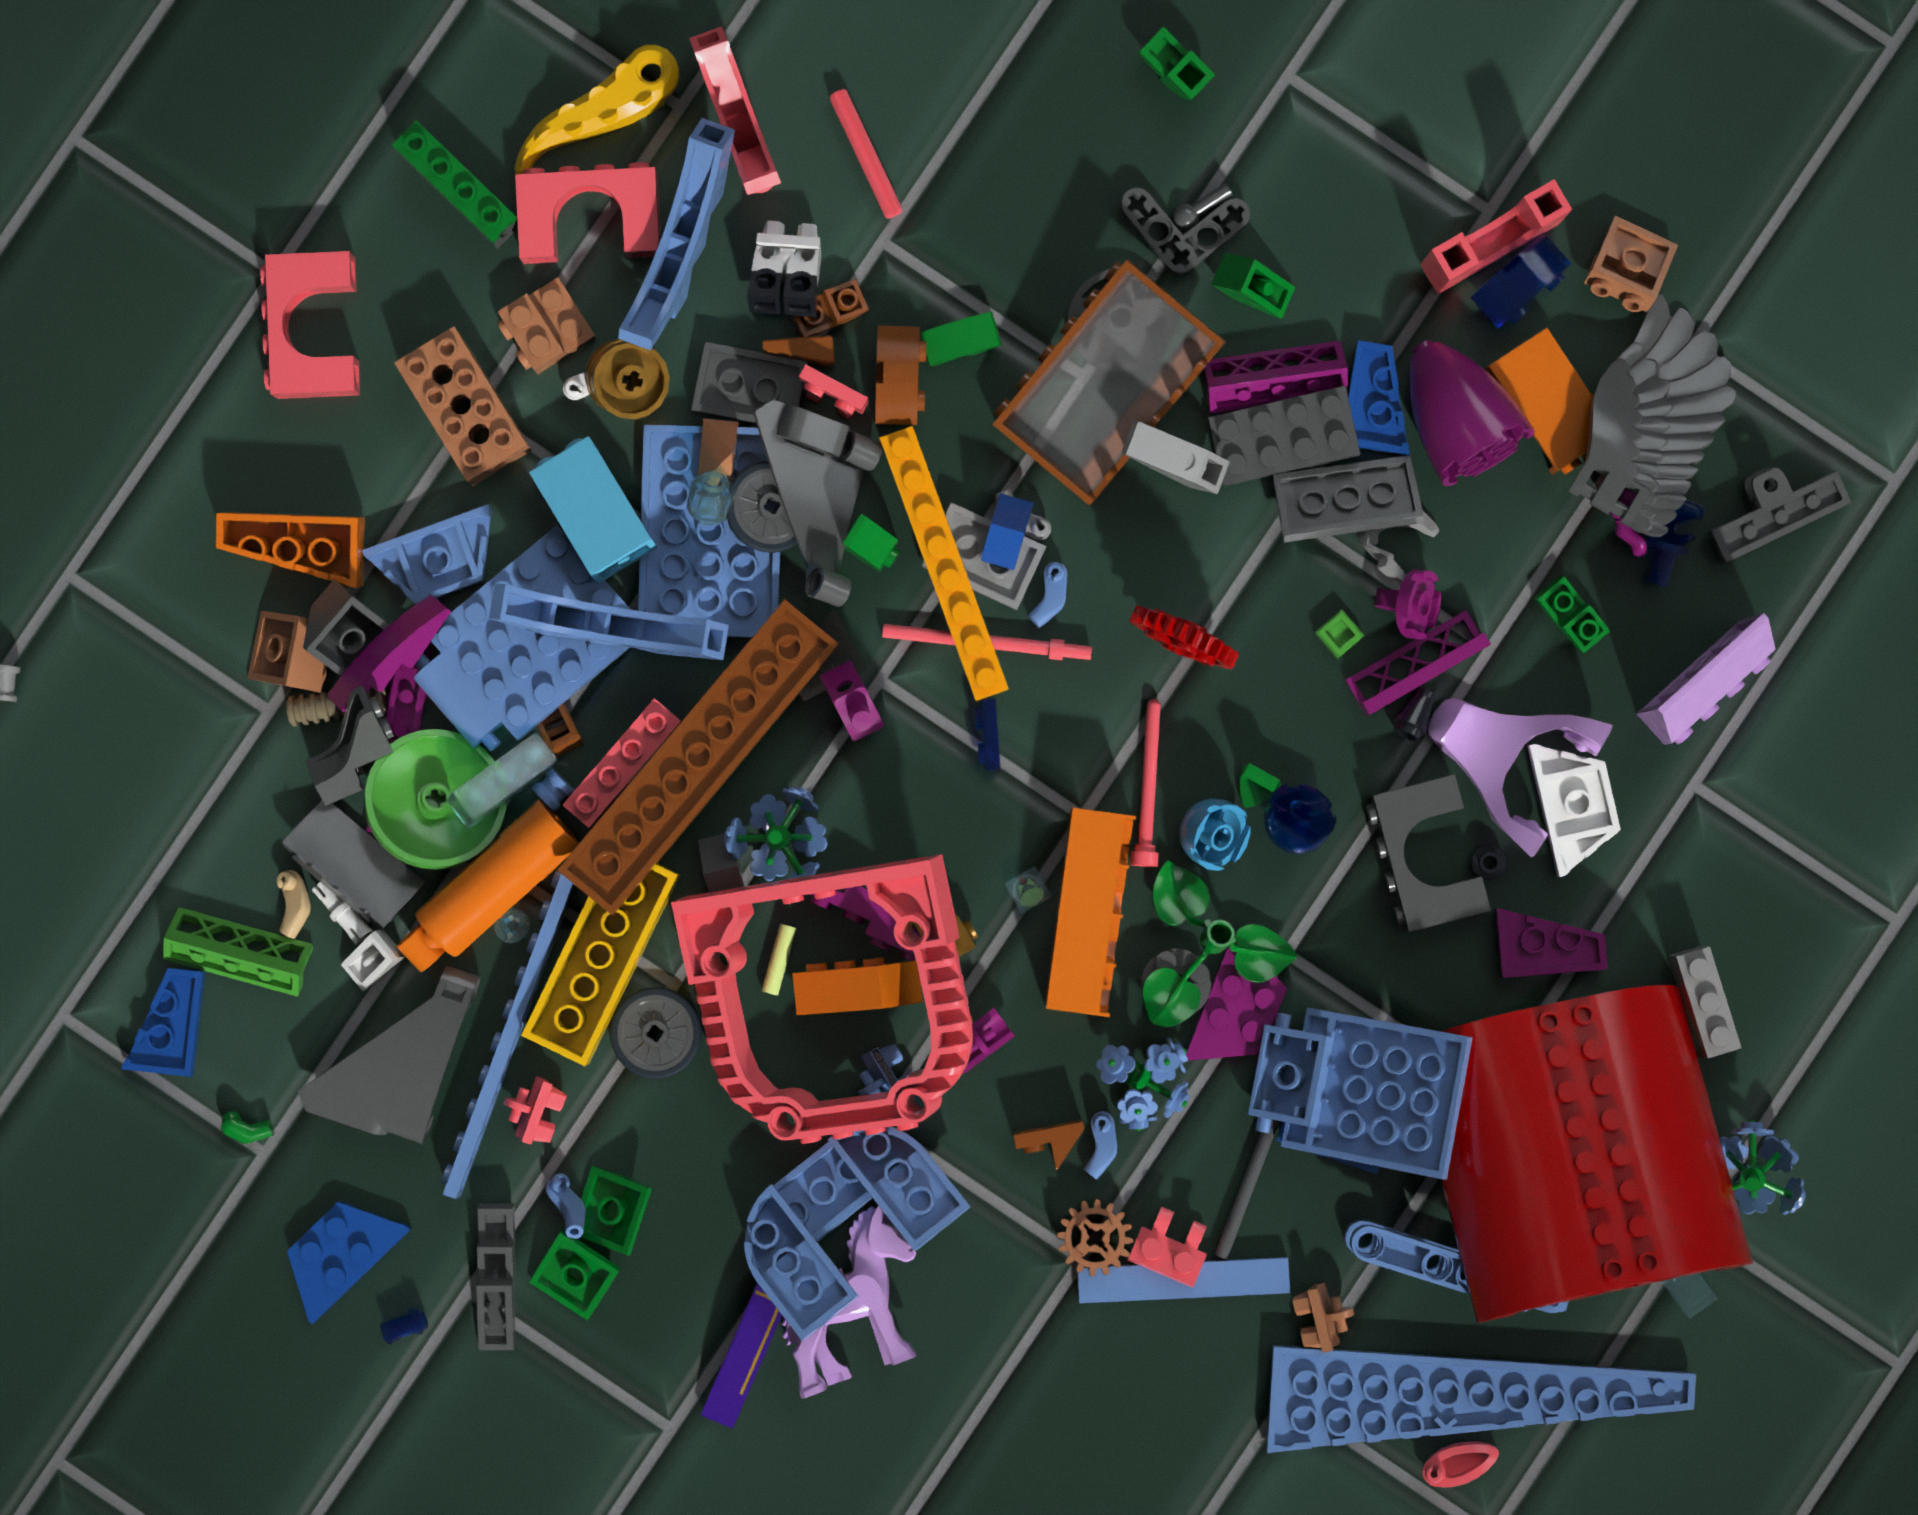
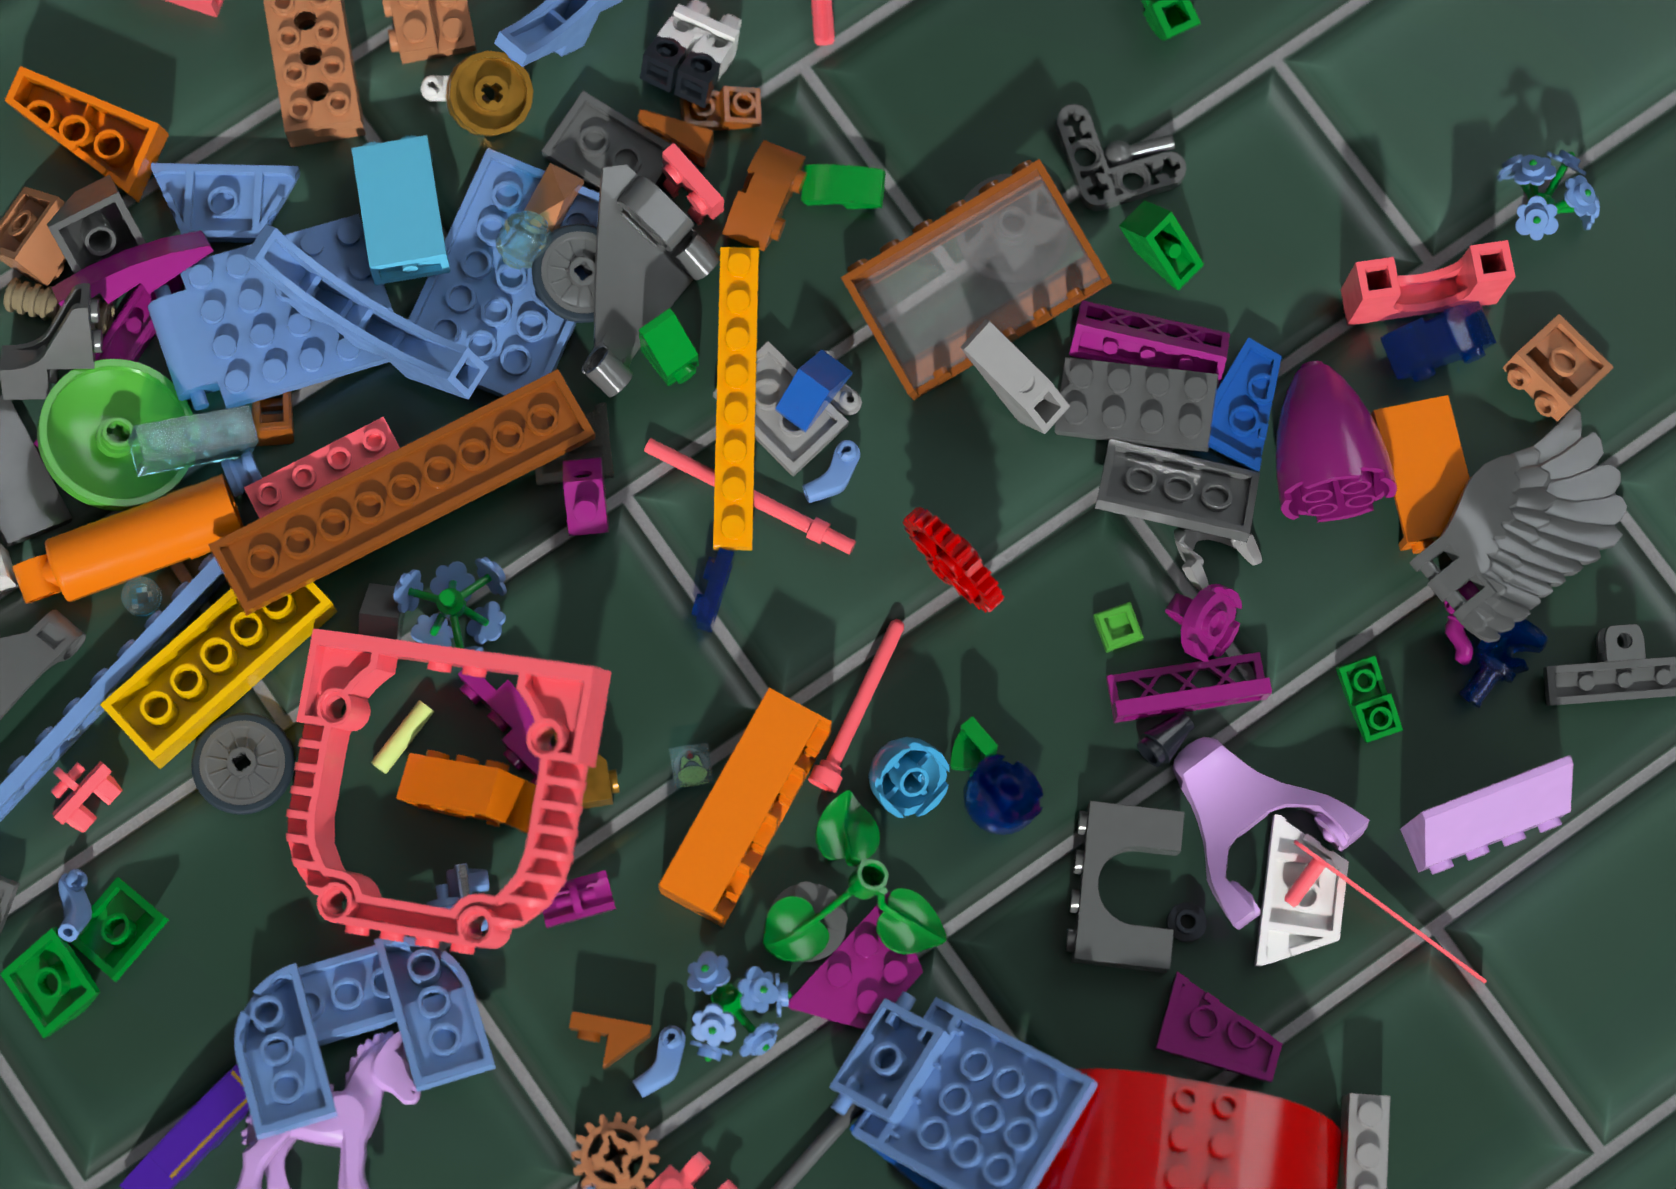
camera: 15 degrees right, 10 degrees down
none -> coral piece [1284,840,1487,984]
none -> medium blue plant [1496,150,1600,241]

